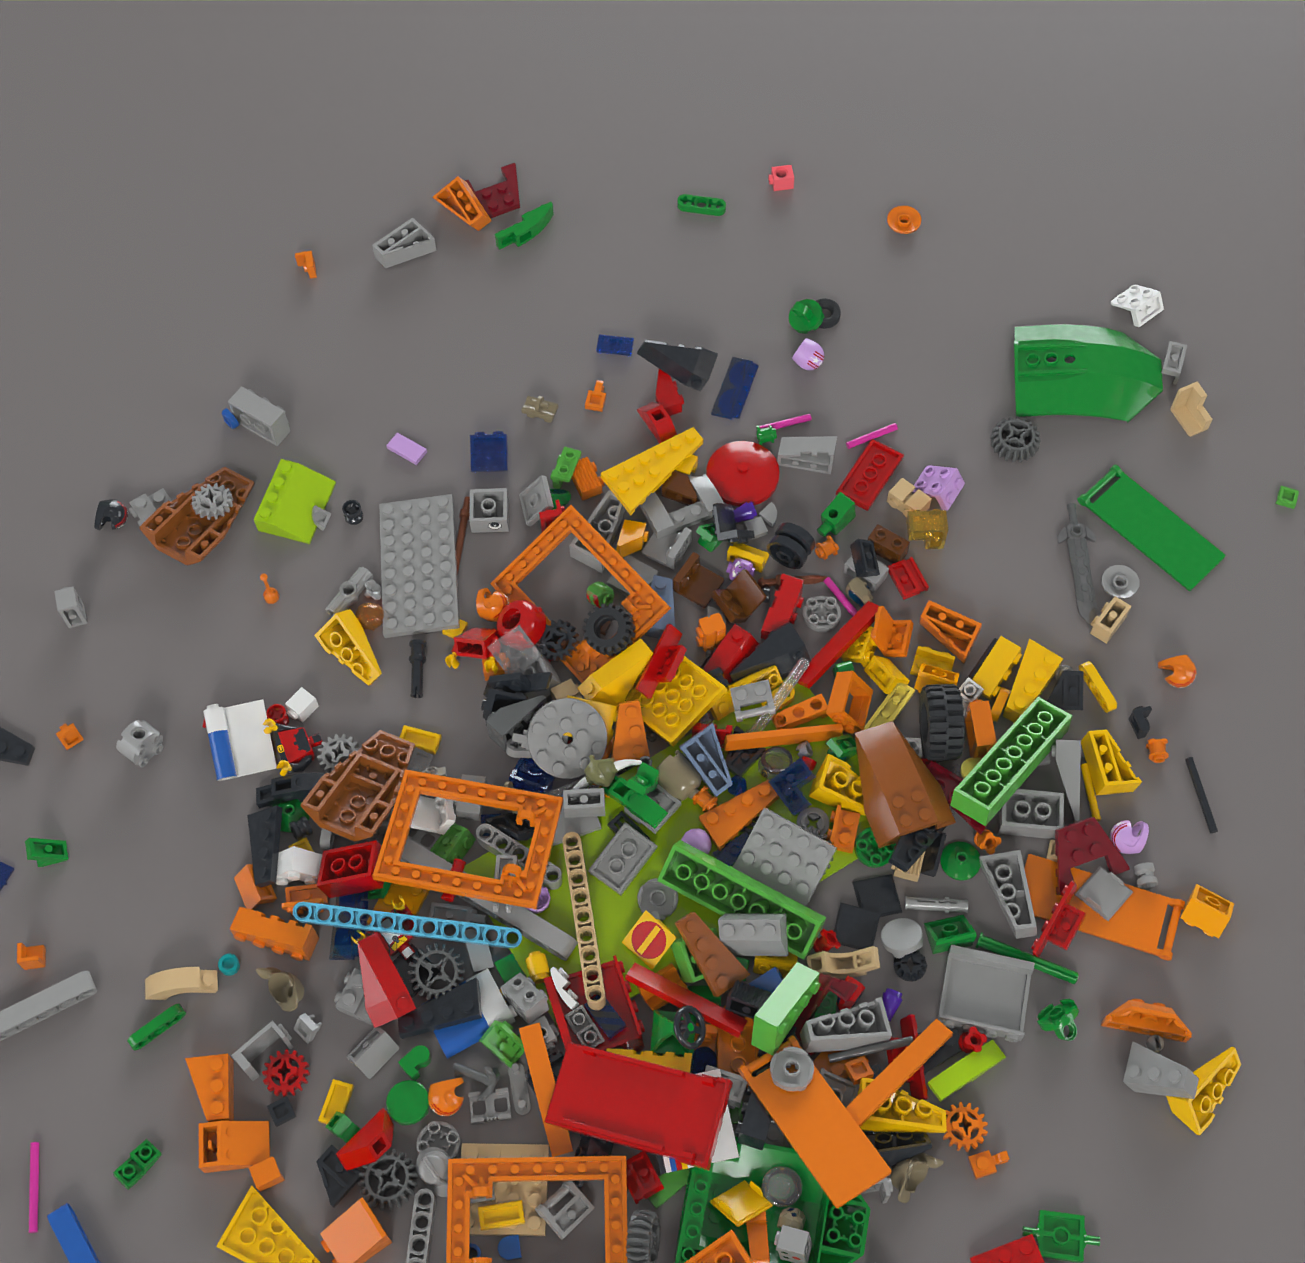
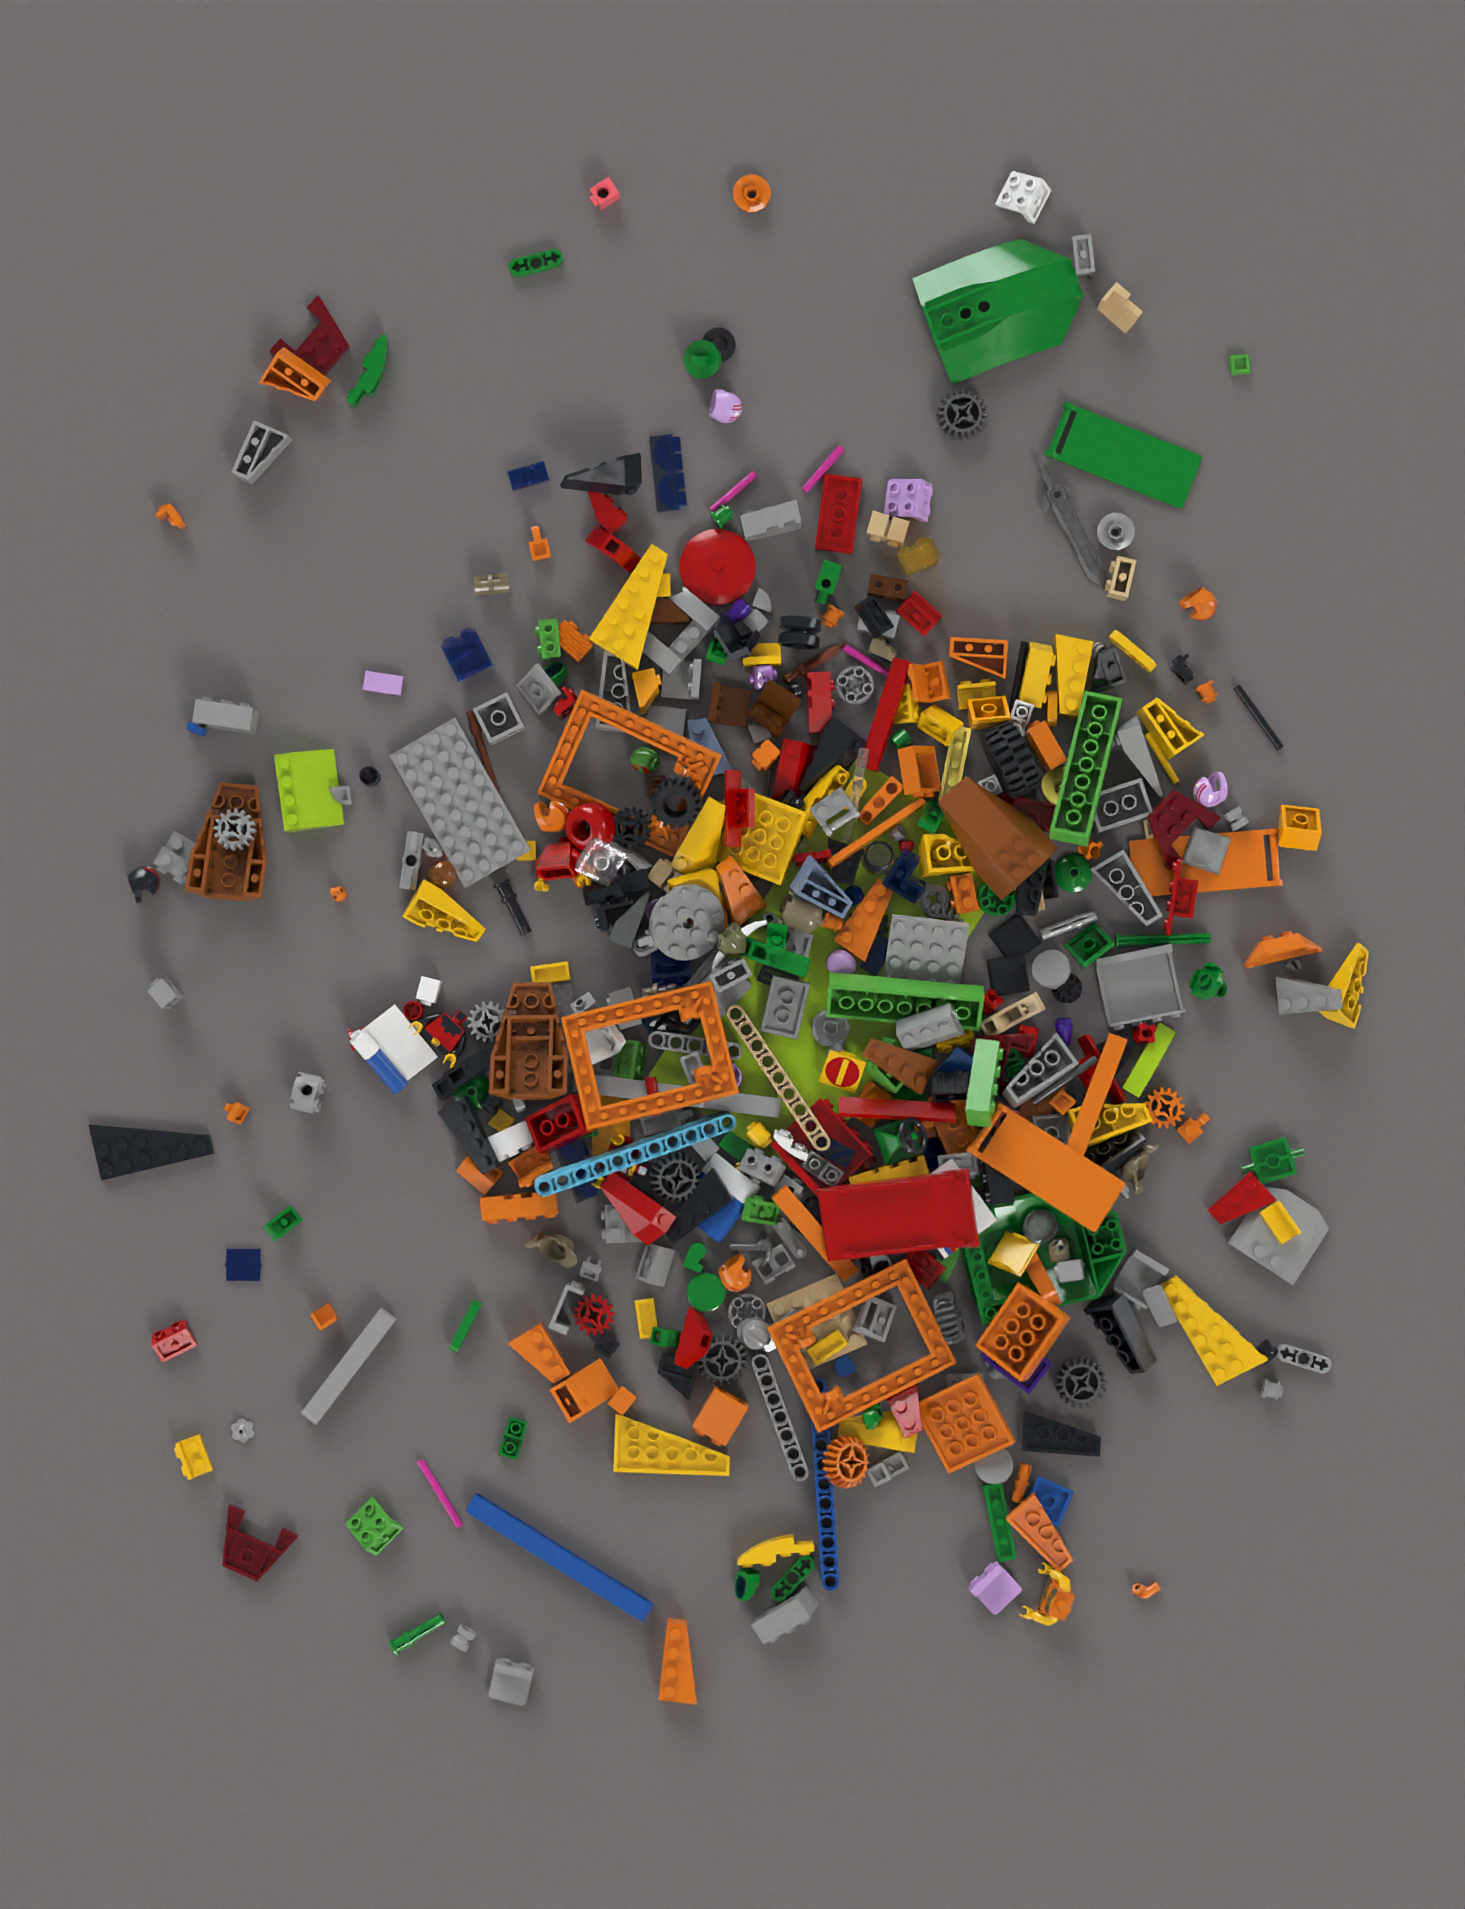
camera: 20 degrees left, 25 degrees up
tan arch [145,967,218,1000] -> none
teal tile [218,953,240,976] -> none
light grey plate [770,1047,814,1091] -> none

